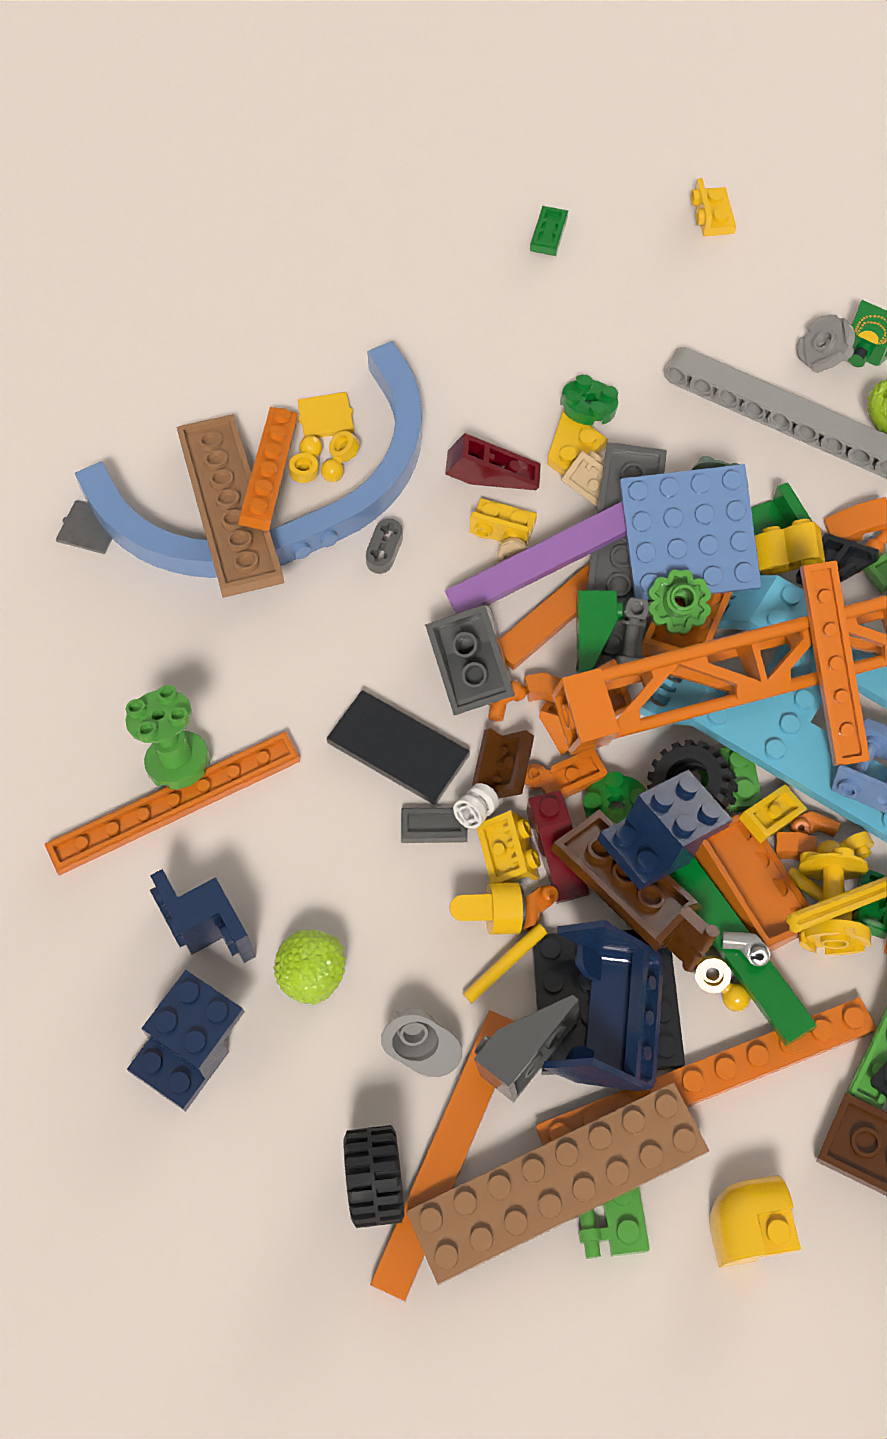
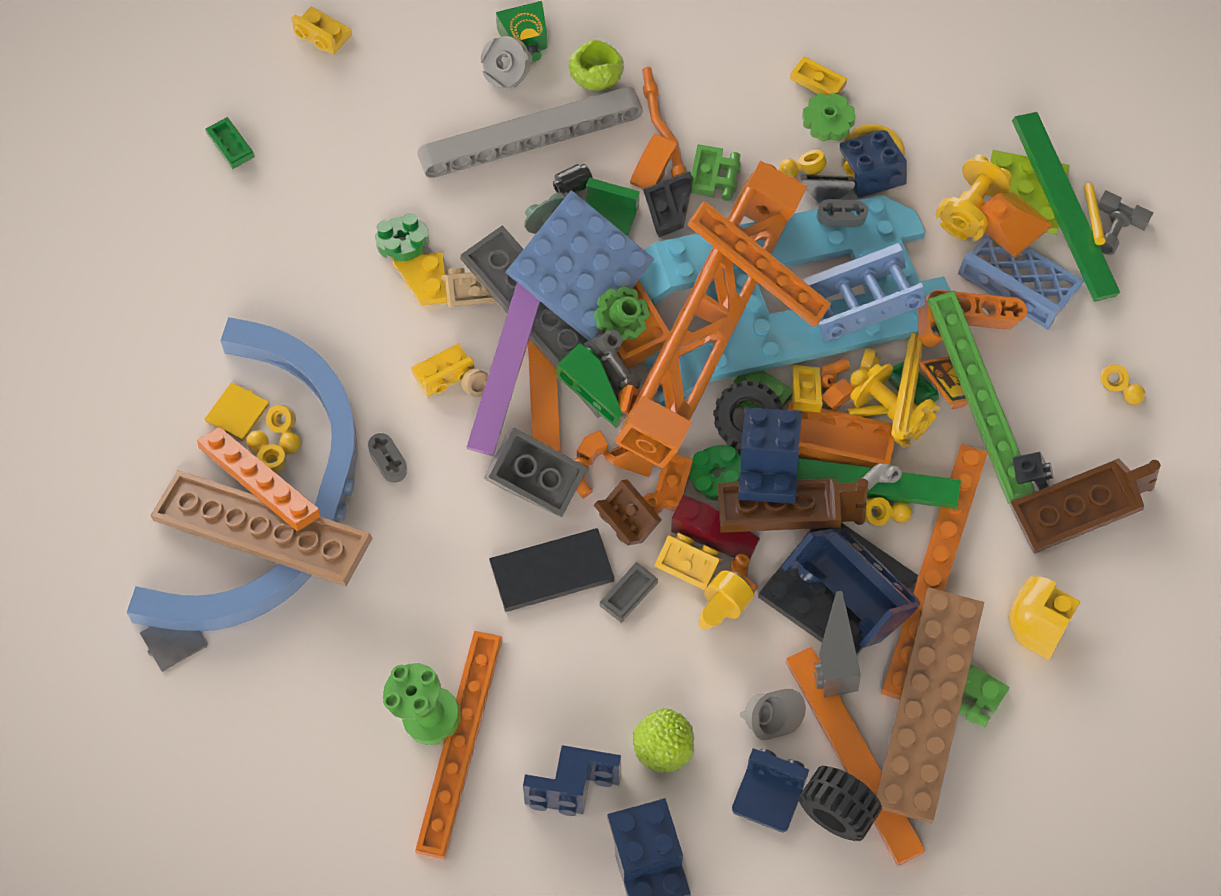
camera: 50 degrees left, 0 degrees up
dark red slope [445,433,541,491] -> none
white wheel [453,783,499,829] -> none
yellow bar [462,923,548,1004] -> none
yellow brick [755,519,825,575] -> none
none -> black brick [553,164,593,197]
none -> dark blue bracket [732,748,809,833]

